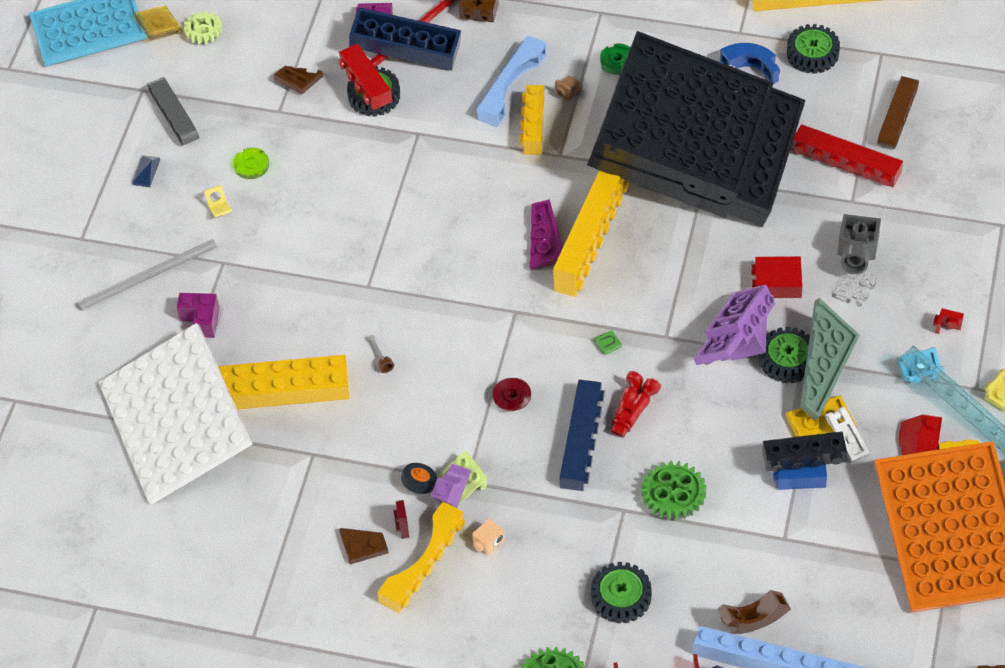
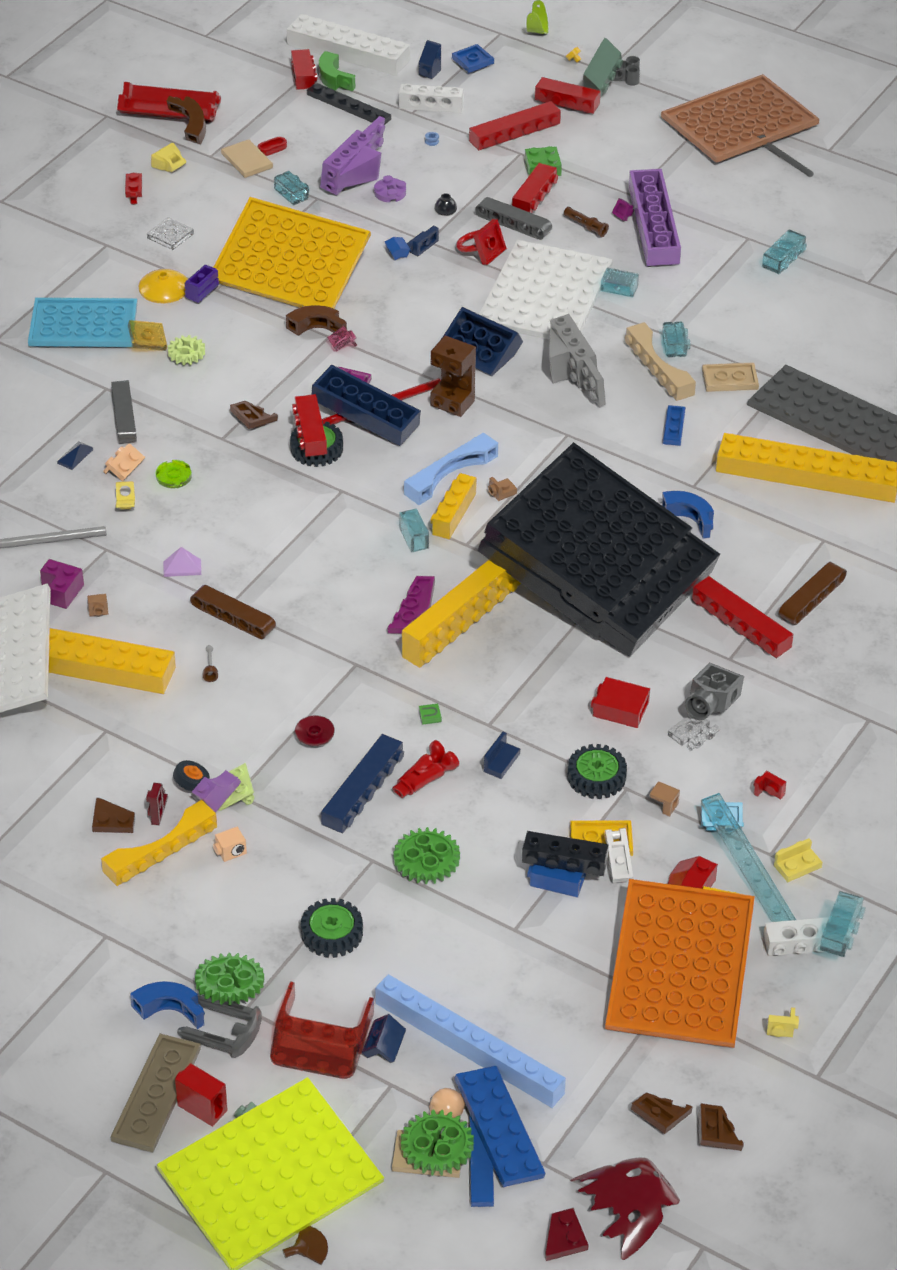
camera: 15 degrees right, 10 degrees down
medium lavender wedge [693,284,775,365] -> none
reddish brown arch [718,590,791,634] -> none
wheel [787,24,840,74] -> none
sand green wing [800,298,860,420] -> none
none -> medium nougat bracket [87,594,109,617]
none -> light nougat bracket [103,443,145,481]
none -> lavender slope [163,547,201,577]
none -> reddish brown beam [190,585,276,639]
none -> clear light blue piece [399,508,429,553]
none -> dark blue panel [484,731,520,779]
none -> medium nougat panel [650,781,680,817]

